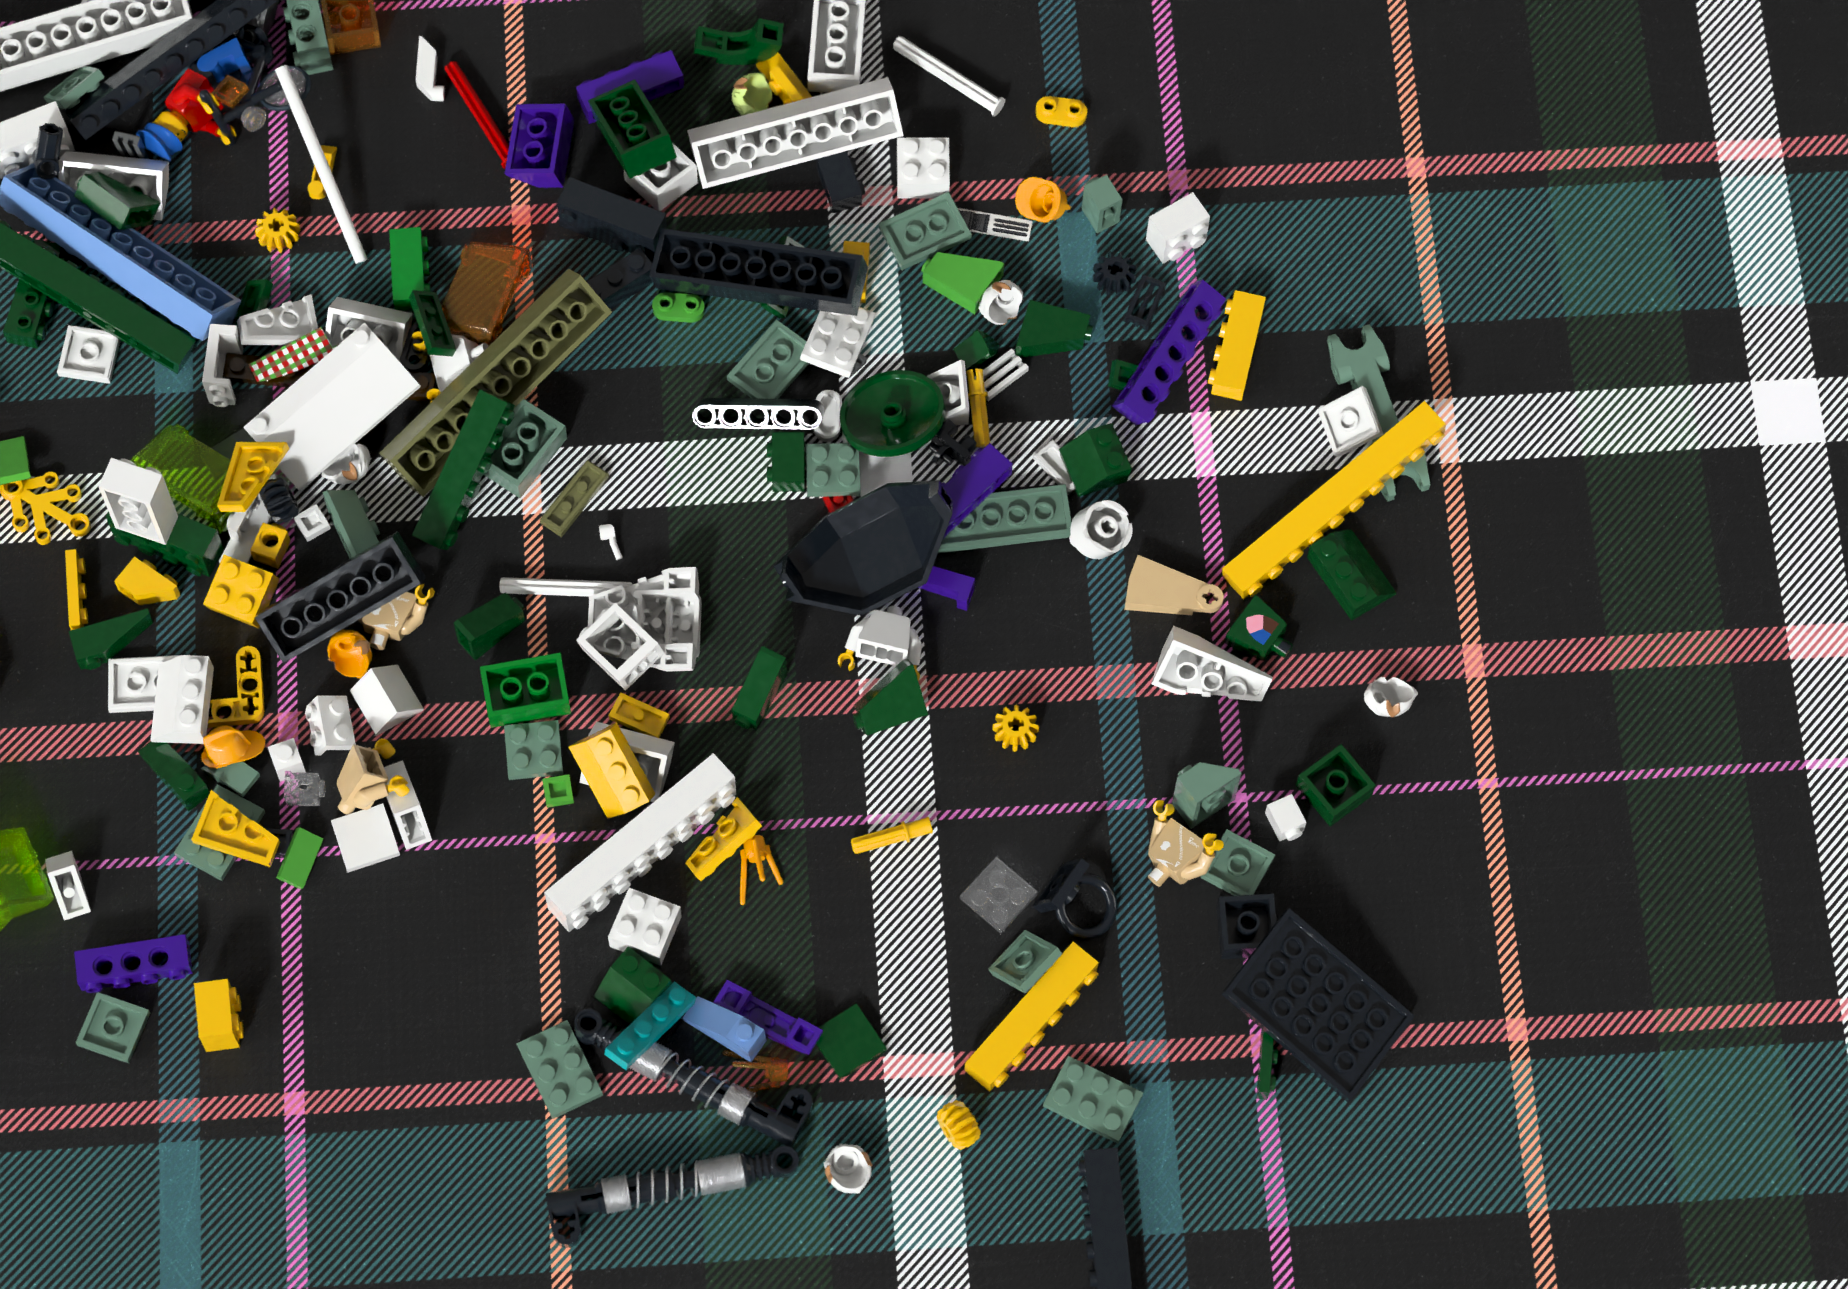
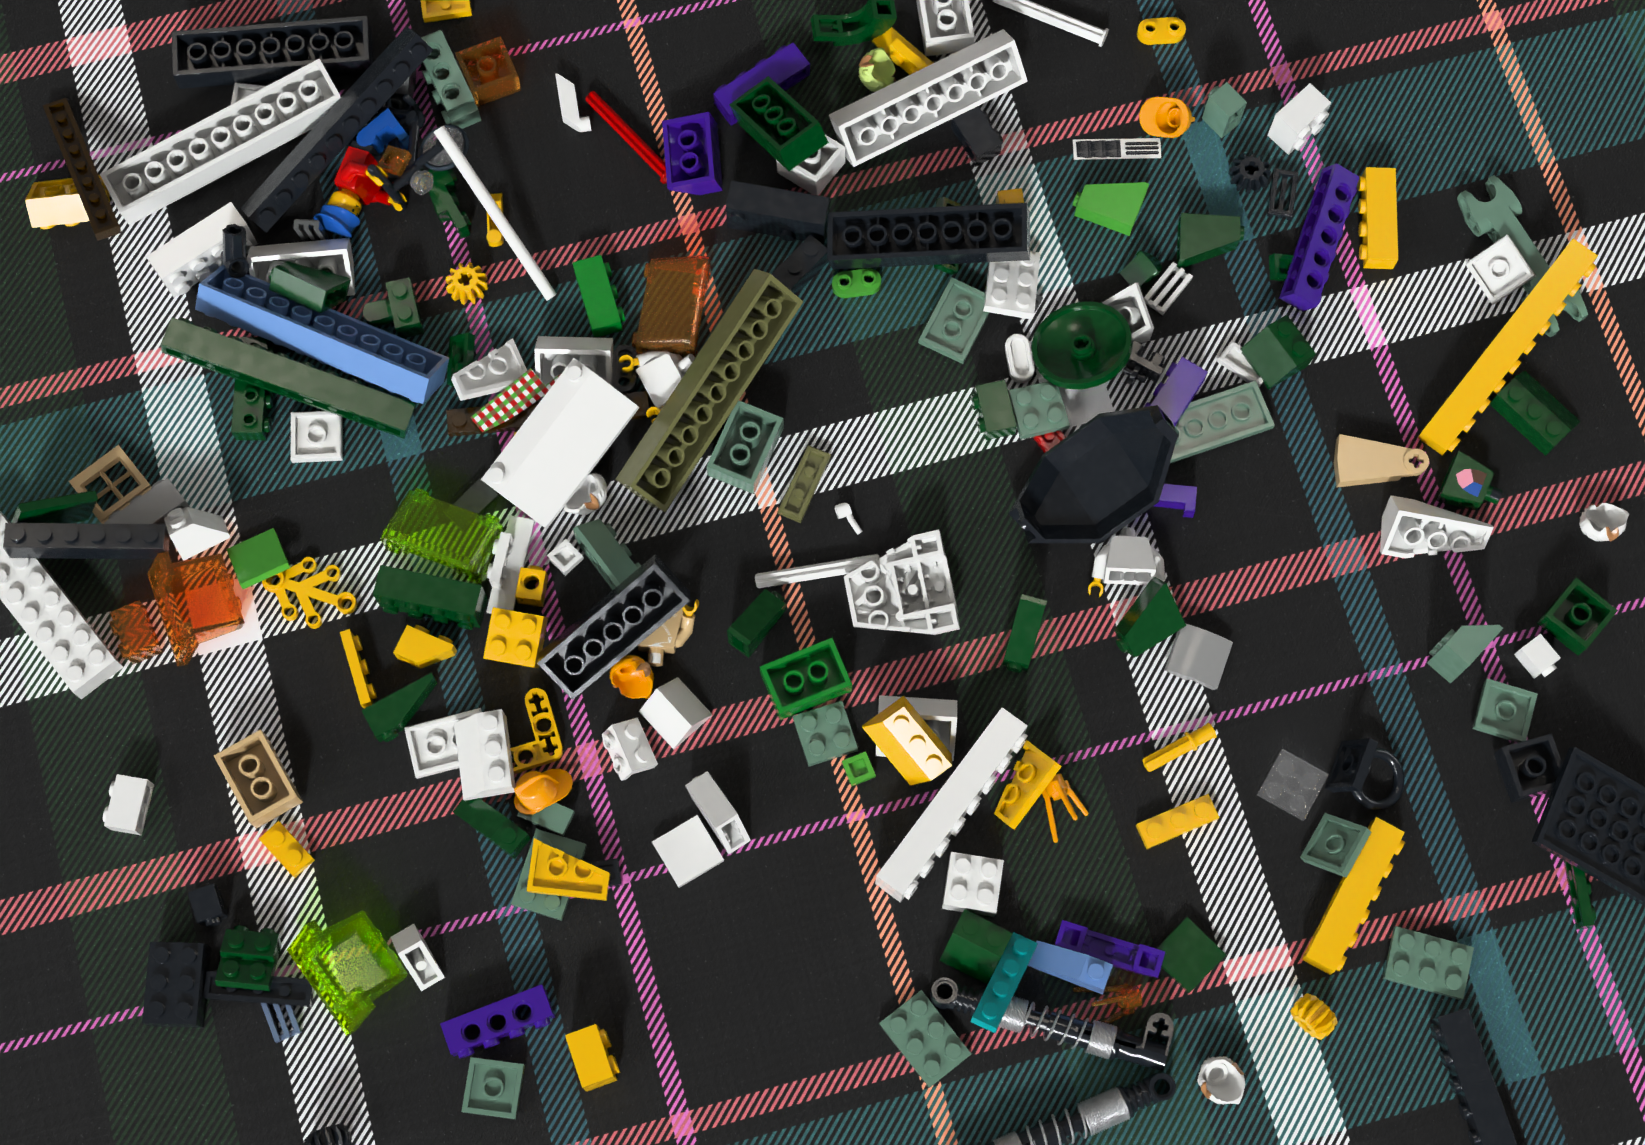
camera: 10 degrees left, 5 degrees up
sand green plate [43,66,104,109] -> none
white brick [98,458,178,545] -> none
white panel [202,324,243,407] -> none
yellow wing [217,442,289,512] -> none
black gear [259,477,299,525] -> none
white brick [268,738,306,782] -> none
bright green tile [276,827,323,889] -> none
clear brick [284,771,325,806] -> none
tan torso [337,738,410,815] -> none
dark green plate [409,290,456,357] -> none
dark green brick [412,390,515,550] -> none
white window [576,603,664,691] -> none
yellow plate [608,692,670,738] -> none
beam [692,398,825,429] -> none
sand green plate [879,192,972,270] -> none
white brick [897,138,950,198] -> none
yellow axle [966,369,991,448] -> none
white hair [979,280,1024,325] -> none
yellow gear [992,704,1039,752] -> none
white brick [1069,500,1133,559] -> none
tan torso [1148,800,1224,887] -> none
none -> dark green brick [363,277,424,338]
none -> dark green slope [425,141,471,239]
none -> yellow plate [1136,794,1220,849]
none -> light grey slope [1164,623,1233,690]

